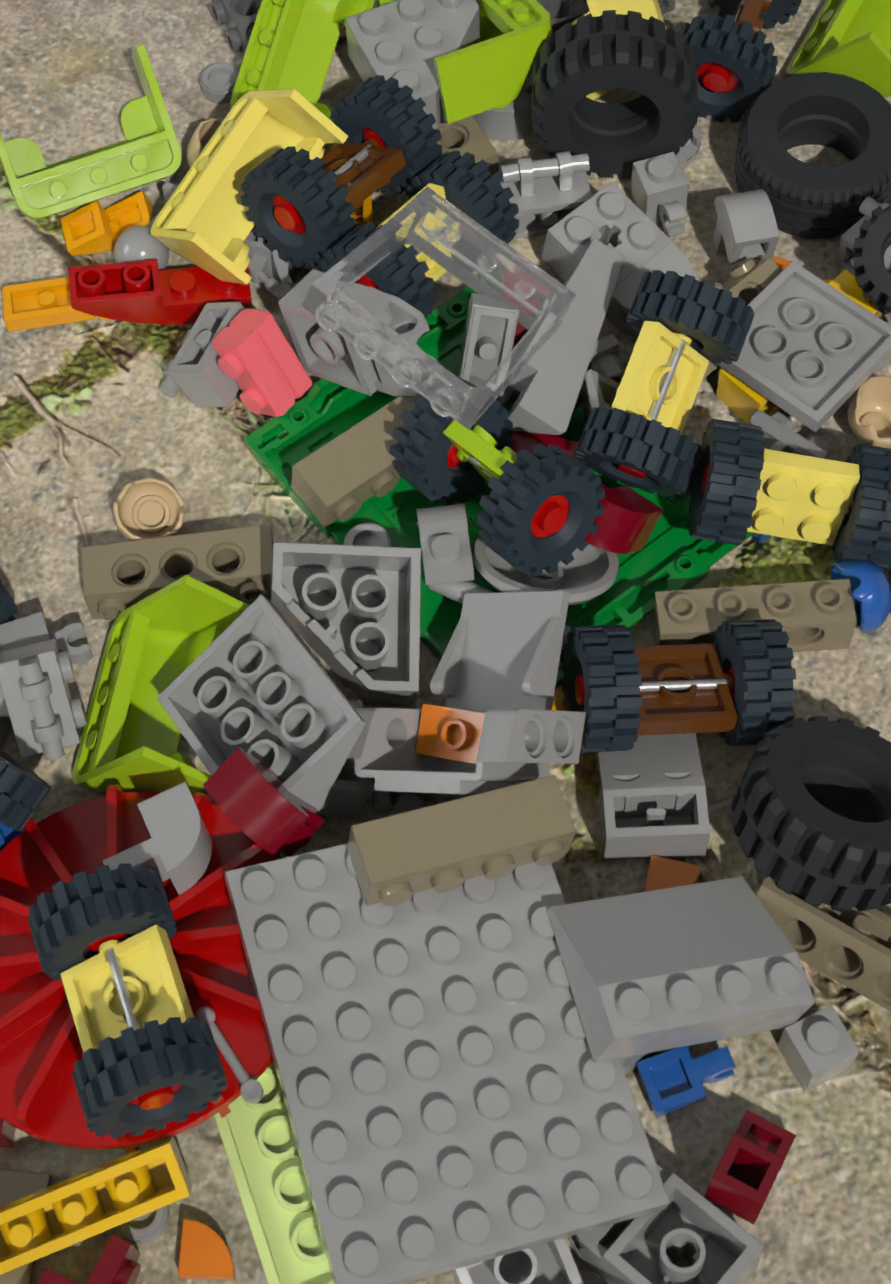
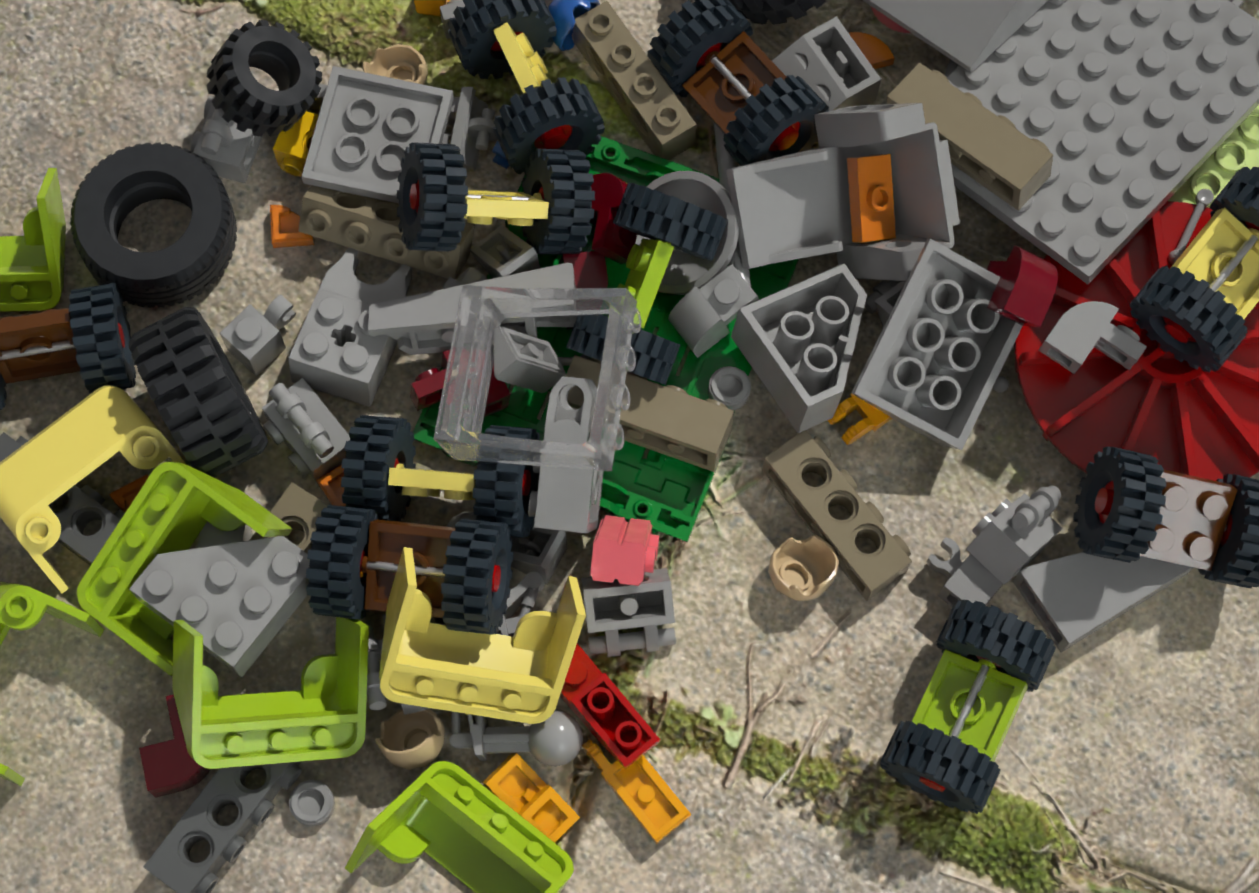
camera: 125 degrees left, 10 degrees up
lime windscreen [72,575,250,794] -> none
light grey brick [712,189,780,264] -> none

